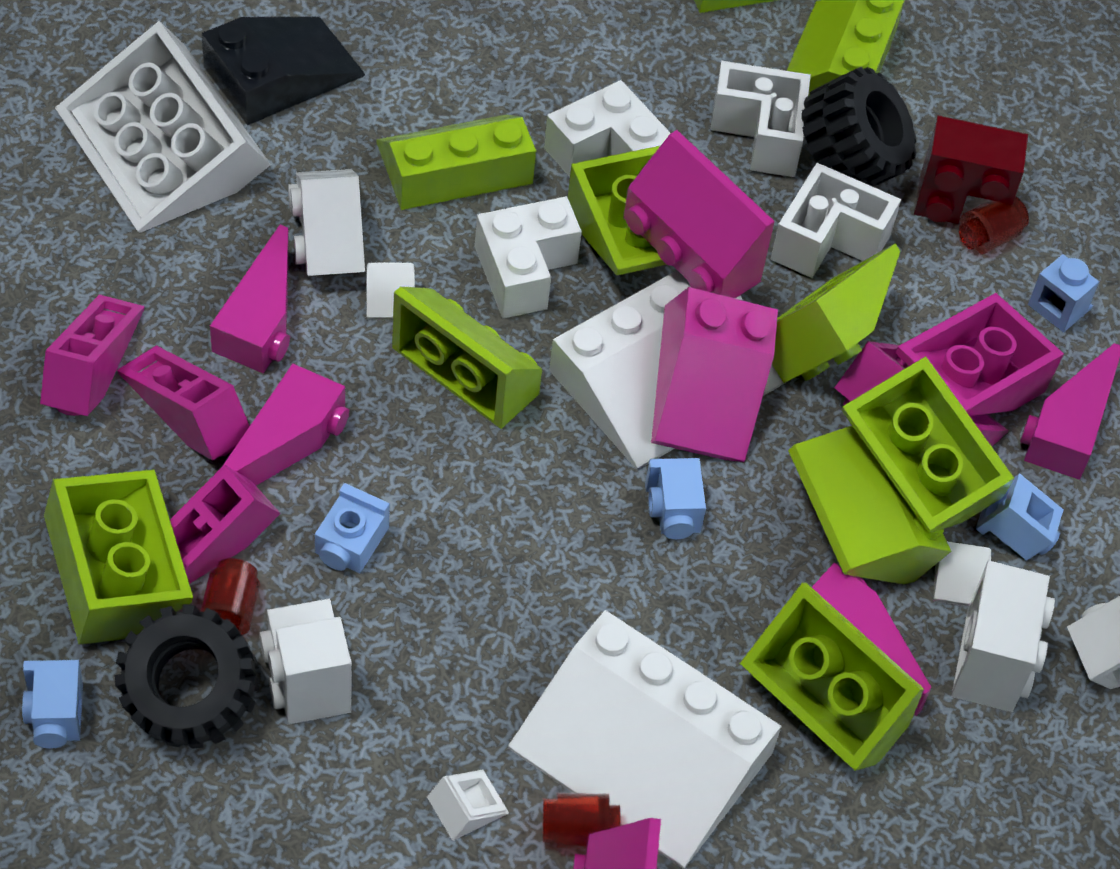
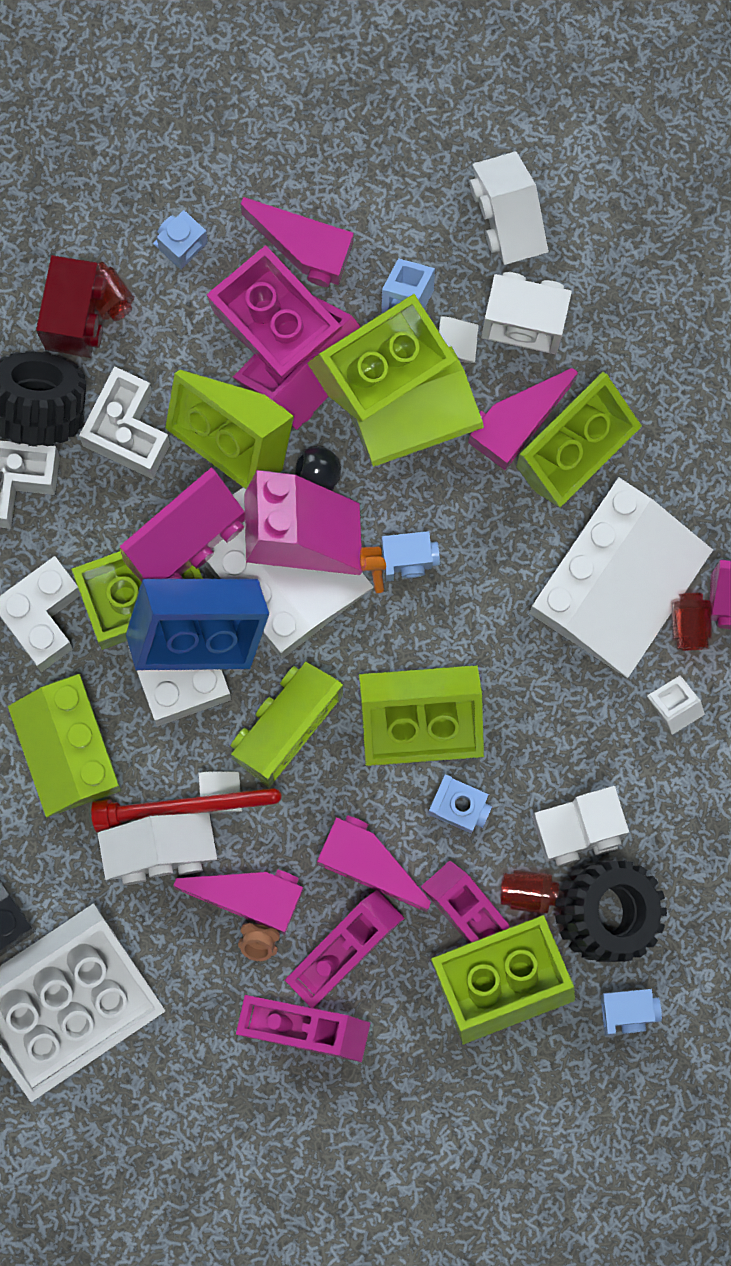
camera: 90 degrees left, 25 degrees up
none -> red piece [91,788,282,833]
none -> blue brick [126,579,269,670]
none -> nougat plate [238,923,280,961]
none -> black piece [294,446,341,490]
none -> lime slope [359,665,484,766]
none -> orange hand [360,547,386,594]

